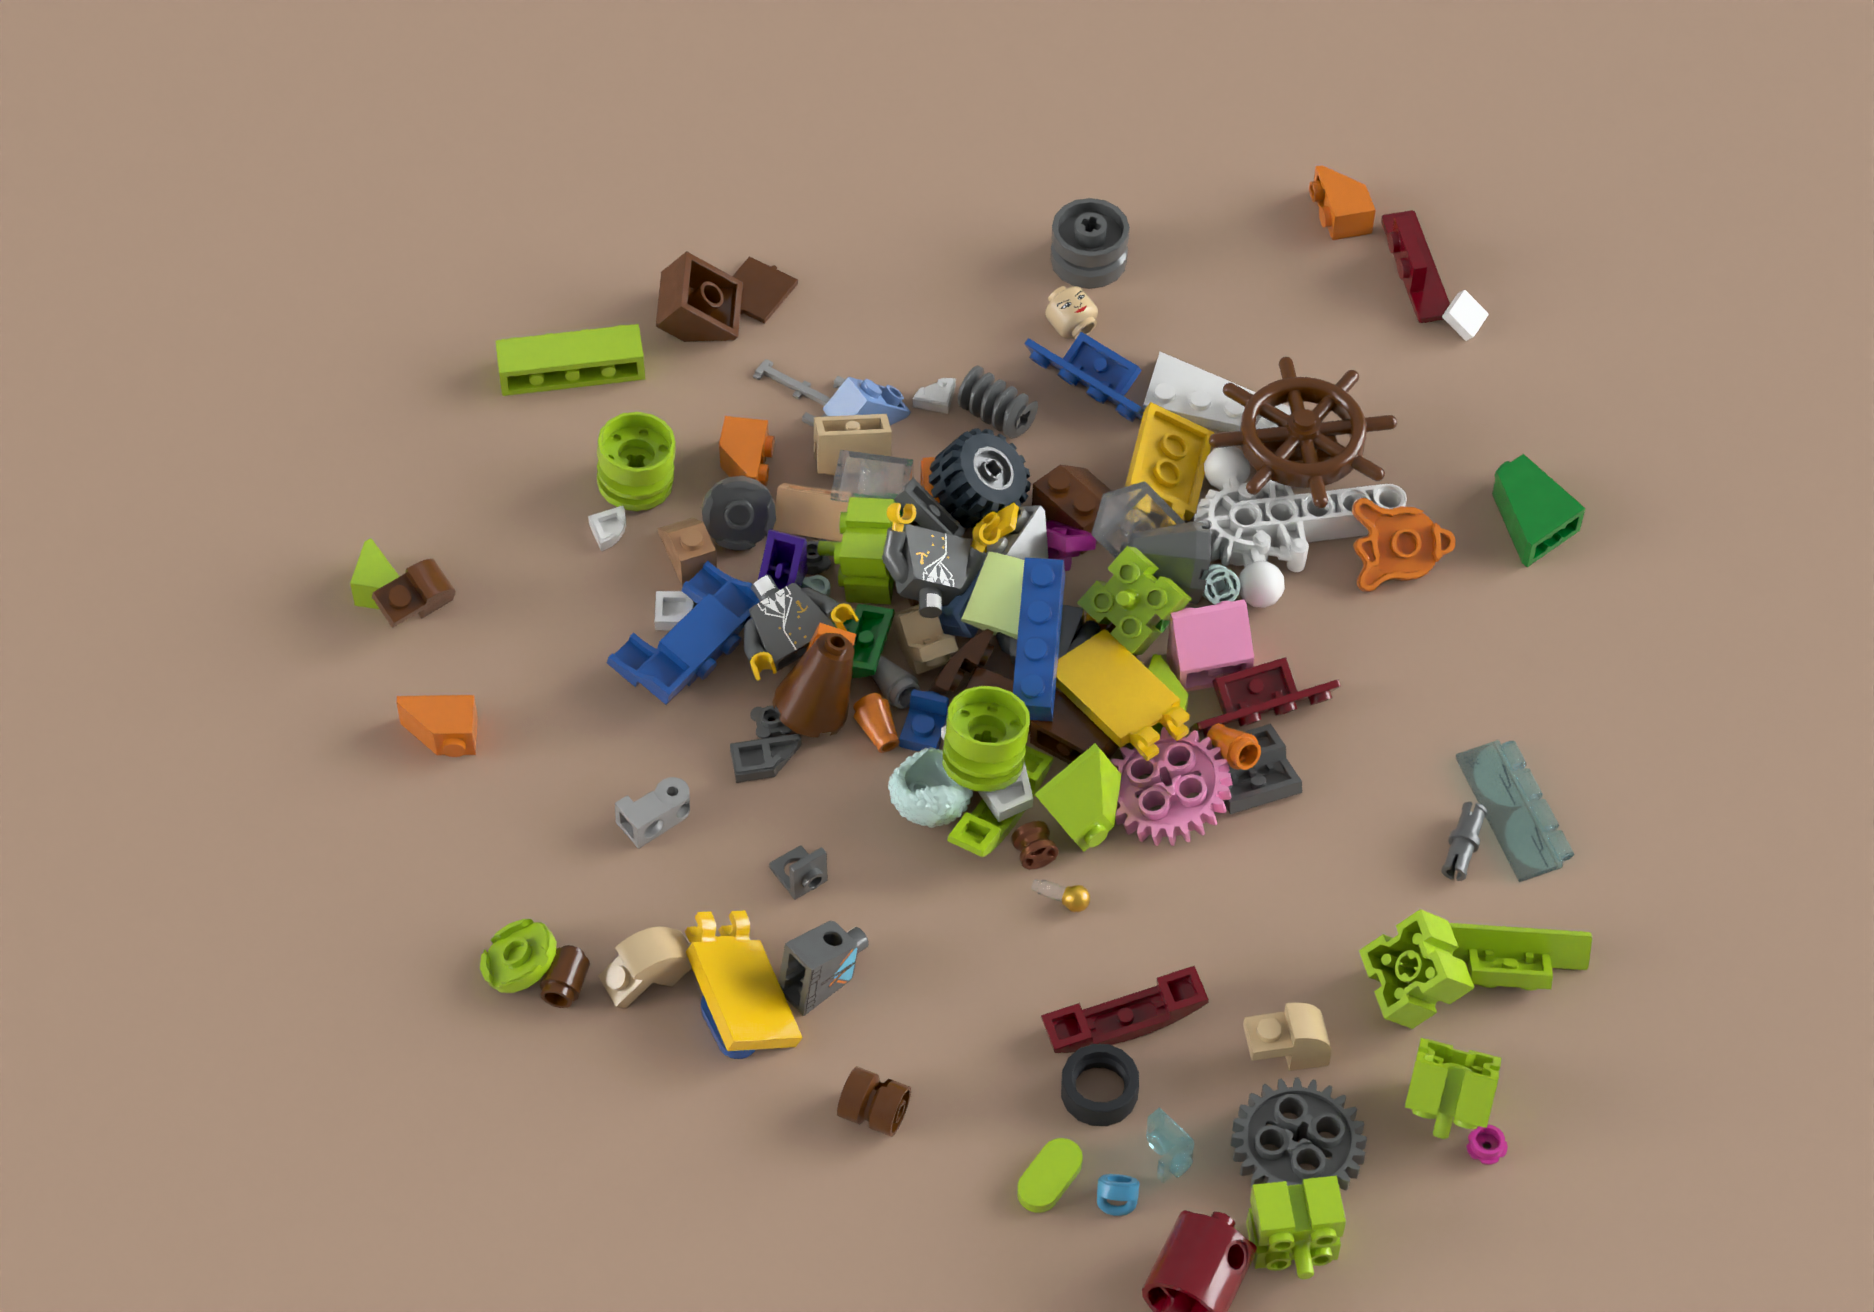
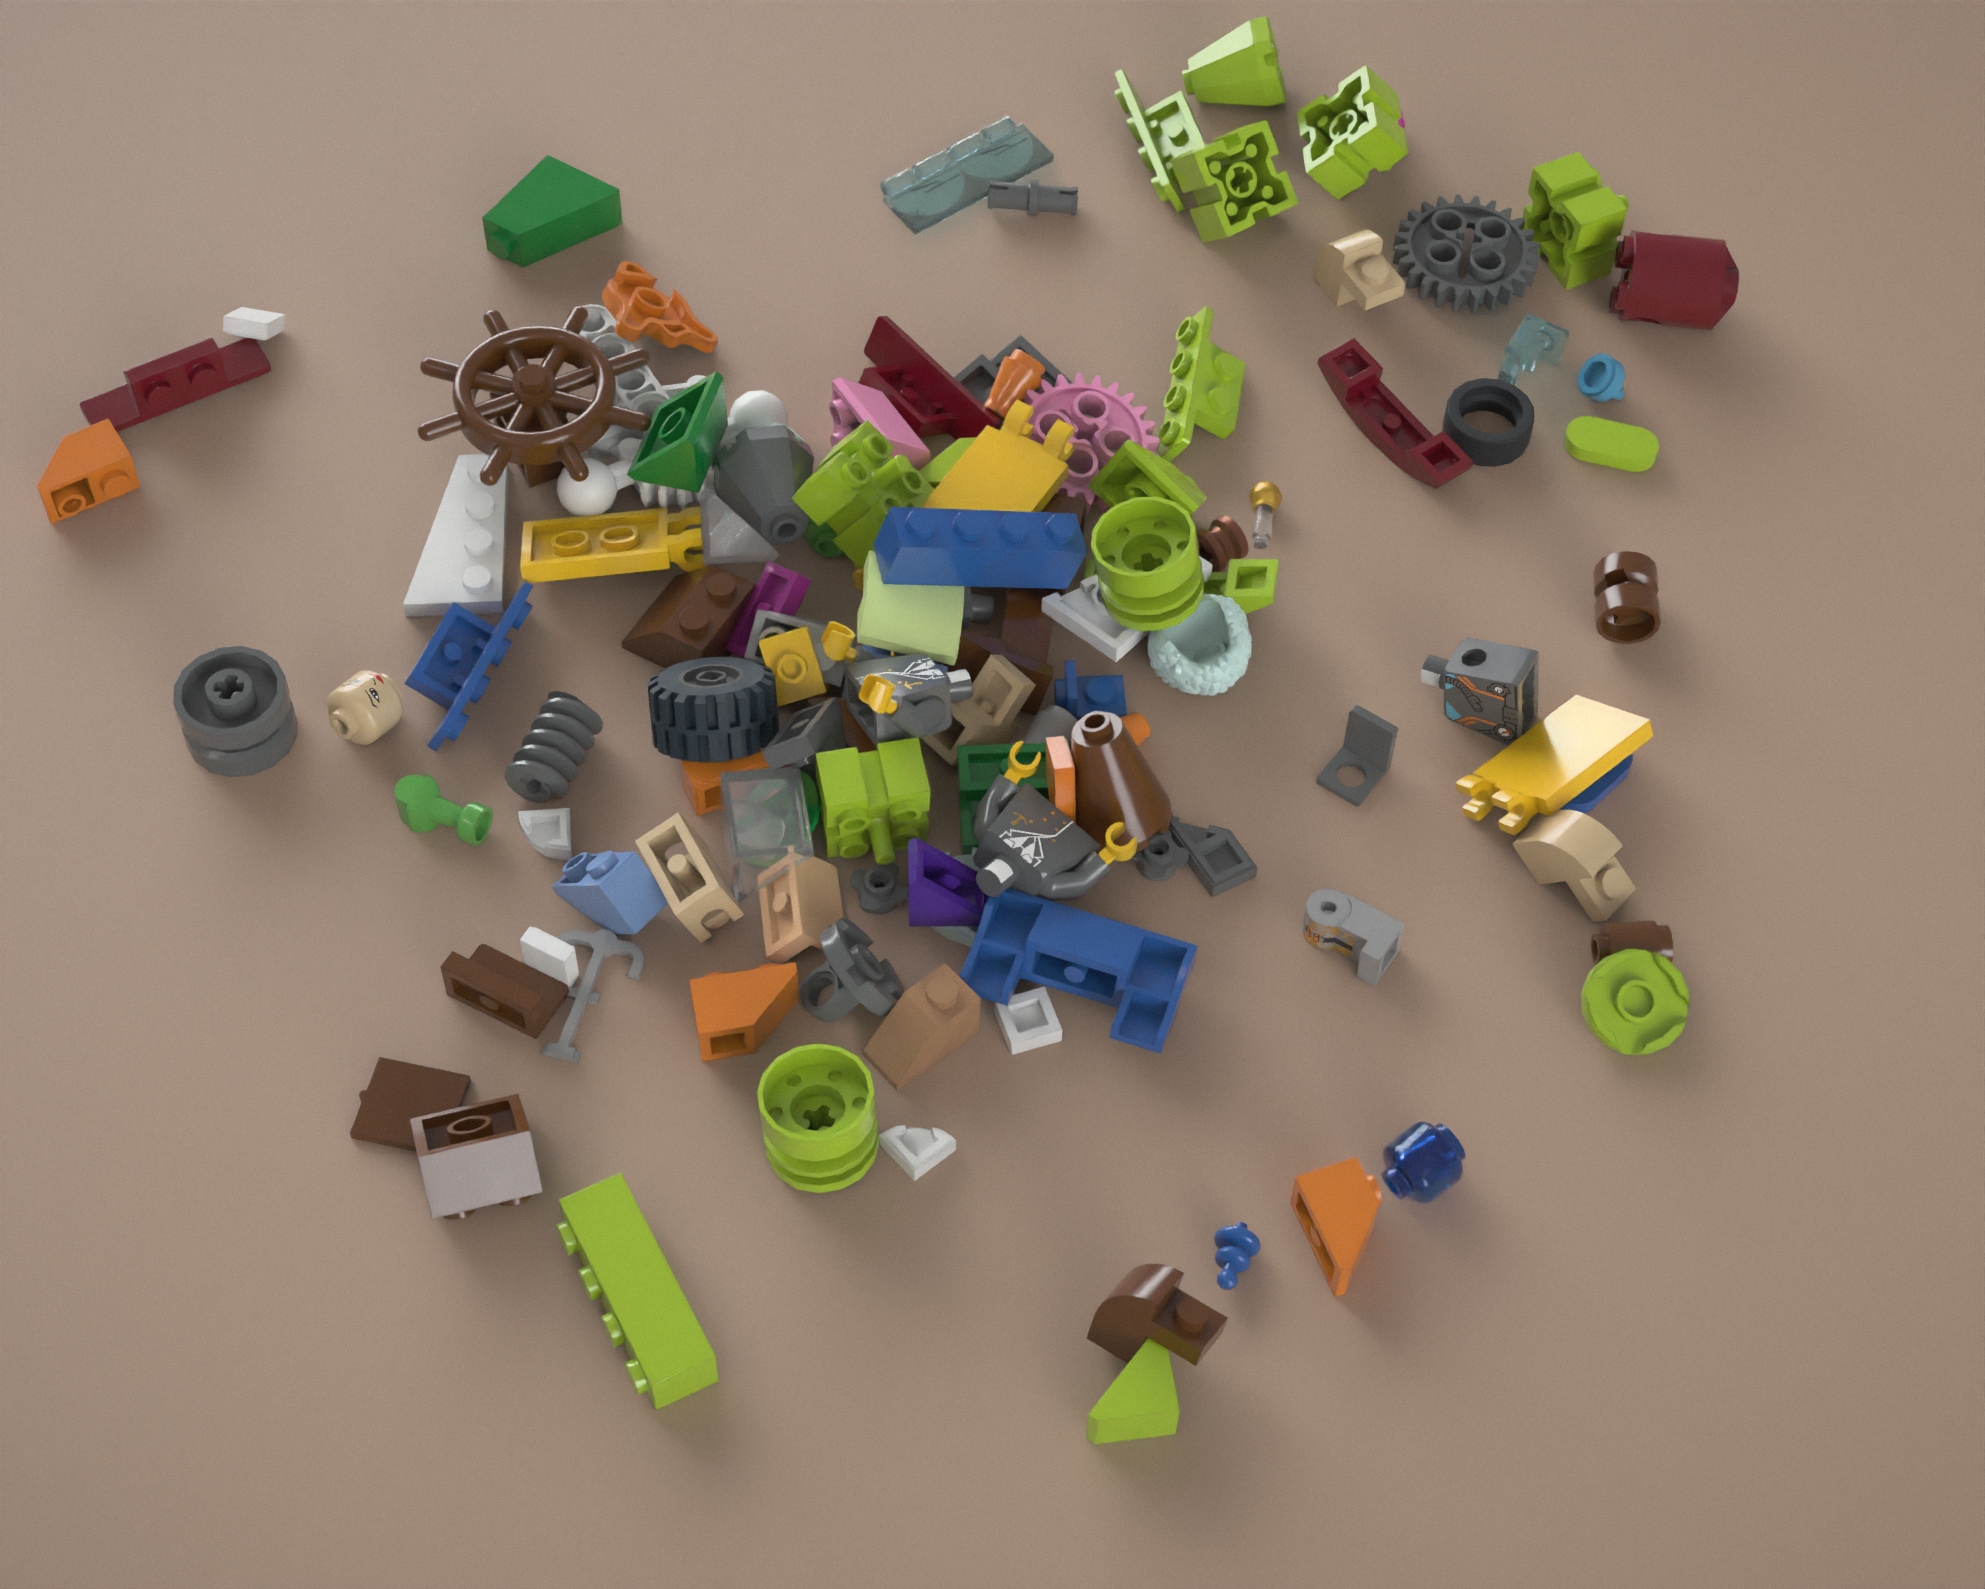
camera: 110 degrees left, 0 degrees up
none -> bright green leg [394,774,493,846]
none -> reddish brown panel [440,944,569,1039]
none -> white tile [520,926,580,989]
none -> green slope [627,371,728,493]
none -> lime bracket [1157,306,1246,462]
none -> lime cone [1182,16,1288,107]
none -> blue hair [1214,1222,1261,1290]
none -> clear blue head [1381,1121,1466,1204]

